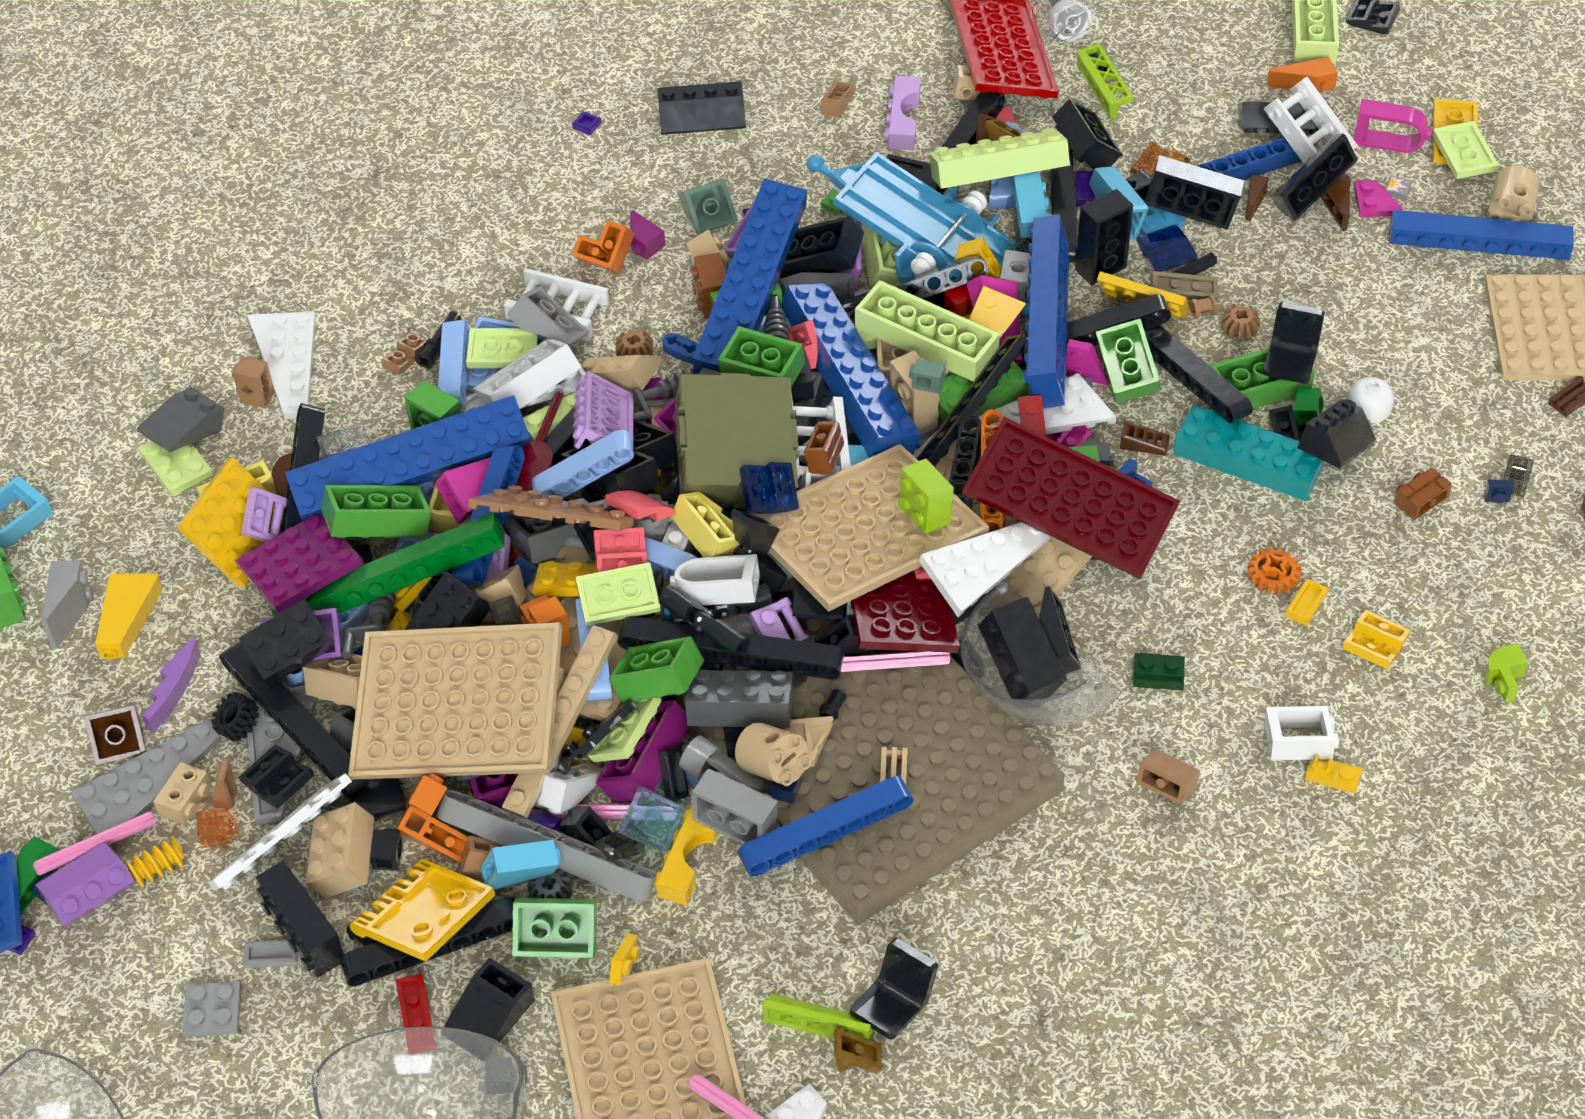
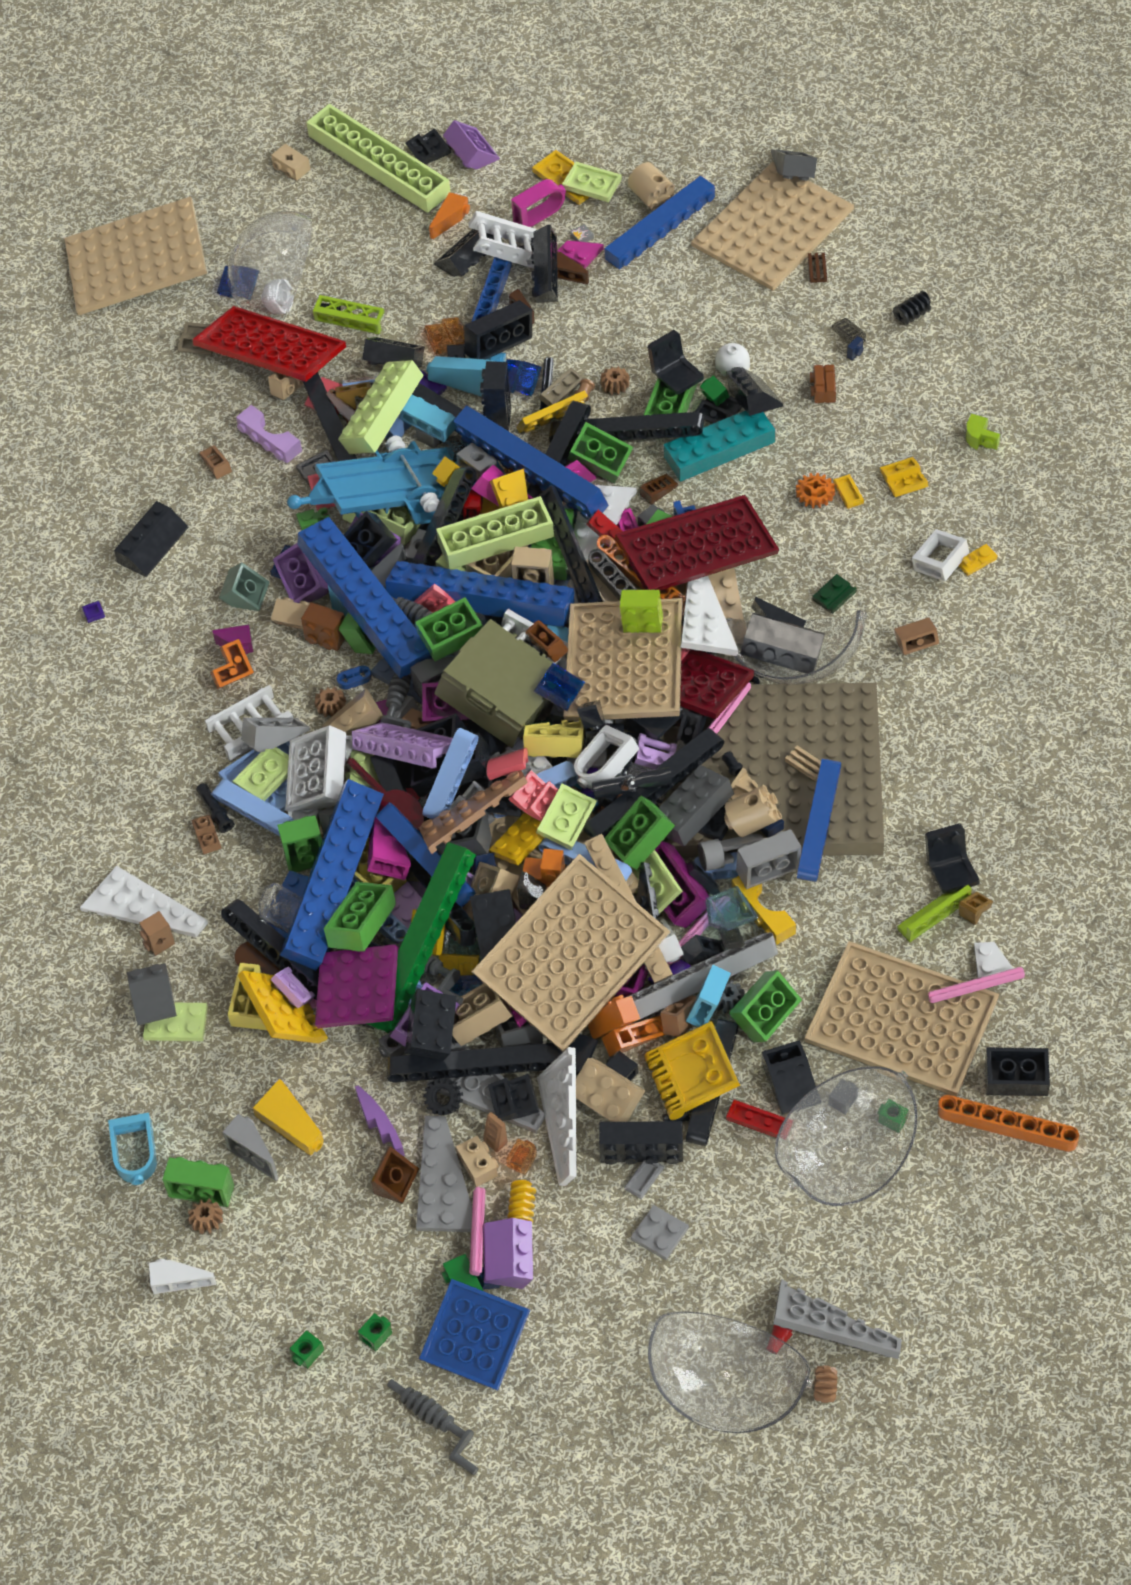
camera: 50 degrees left, 5 degrees up
yellow plate [609,933,640,985] -> none
sand green brick [909,358,946,394] -> none
none -> medium lavender slope [443,120,500,169]

